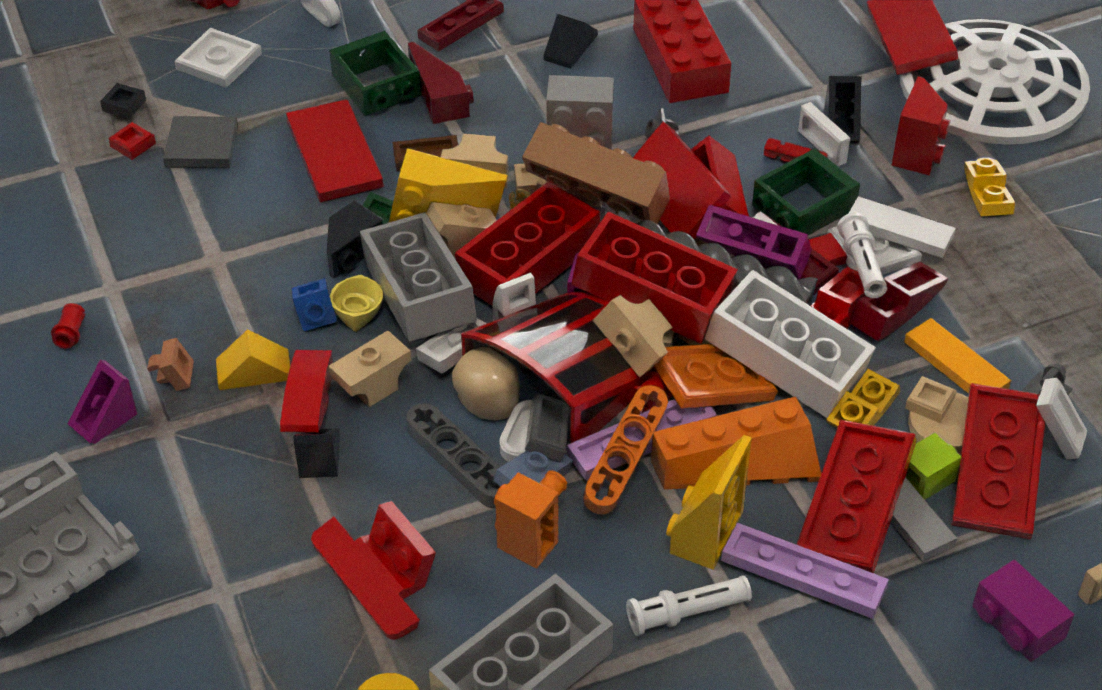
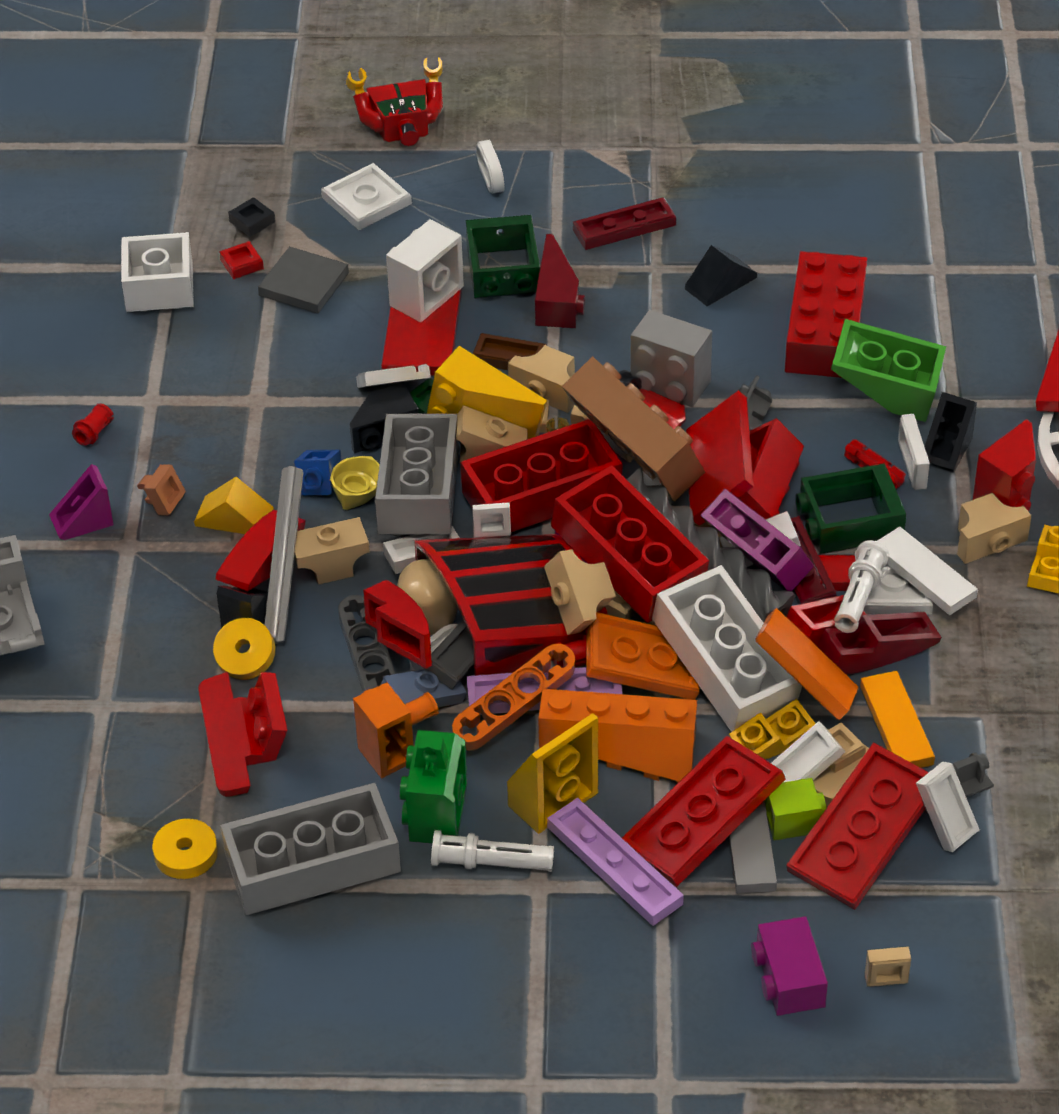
camera: 25 degrees right, 0 degrees up
none -> white brick [121,232,194,312]
none -> yellow piece [213,618,276,680]
none -> light grey axle [265,466,303,644]
none -> white tile [356,364,431,388]
none -> red slope [363,580,432,669]
none -> white brick [386,219,464,322]
none -> green hinge [400,730,468,843]
none -> orange tile [755,608,859,720]
none -> white tile [771,721,845,782]
none -> bright green slope [831,319,947,422]
none -> tan brick [957,493,1031,564]

